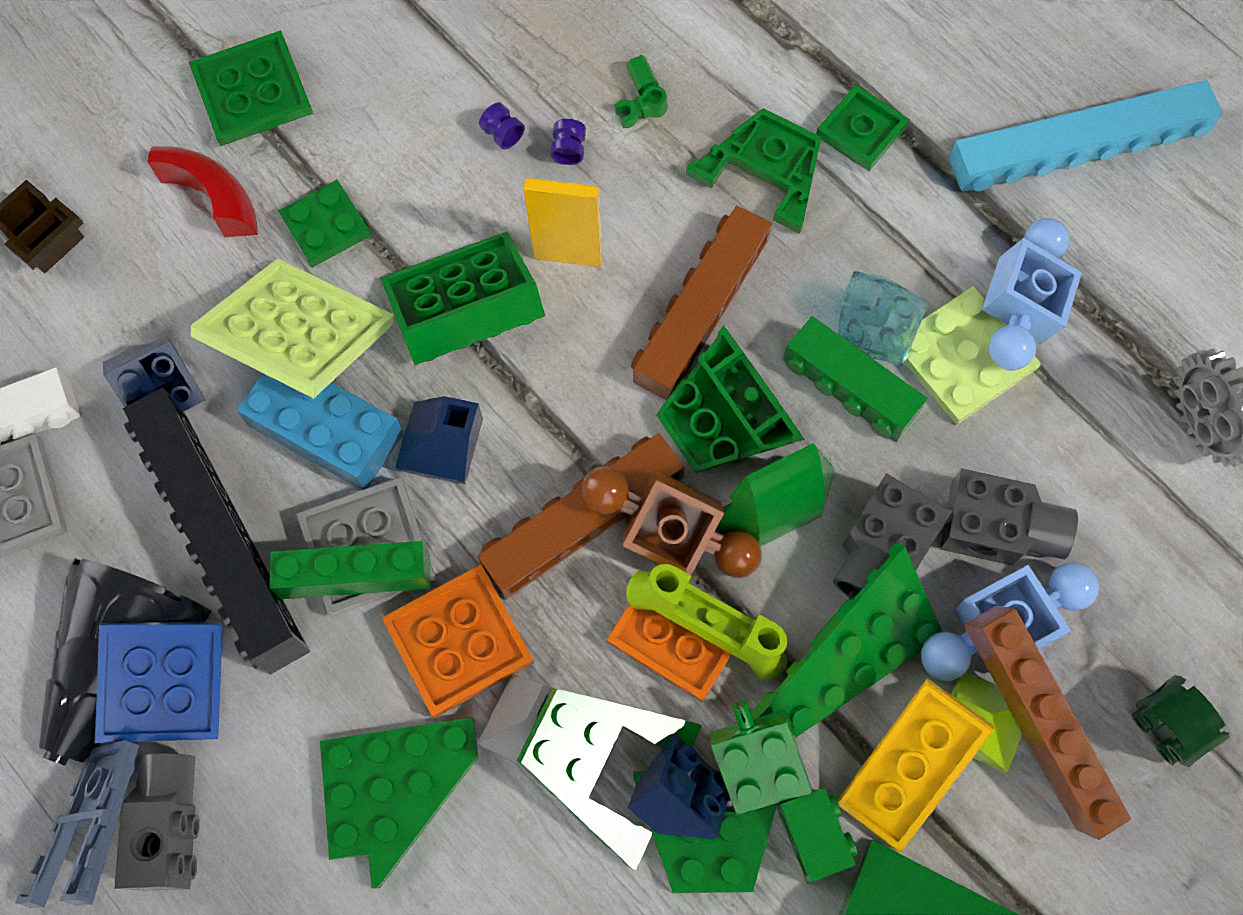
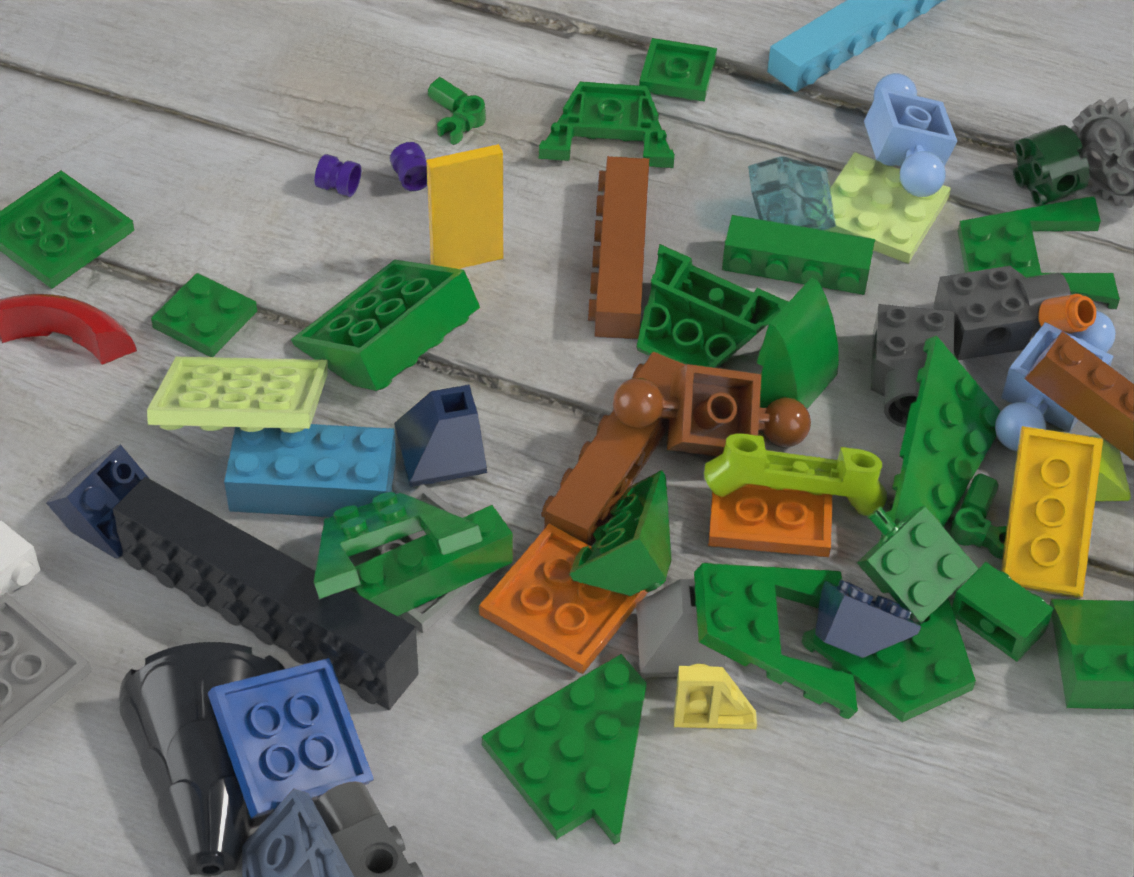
camera: 30 degrees left, 20 degrees down
none -> green wing [314,492,483,599]
none -> green wedge [569,470,672,596]
none -> light yellow wing [674,664,757,729]
none -> green bar [949,473,1007,559]
none -> green wing [957,196,1120,309]
none -> dark green brick [1013,125,1090,206]
none -> orange brick [1038,294,1096,334]

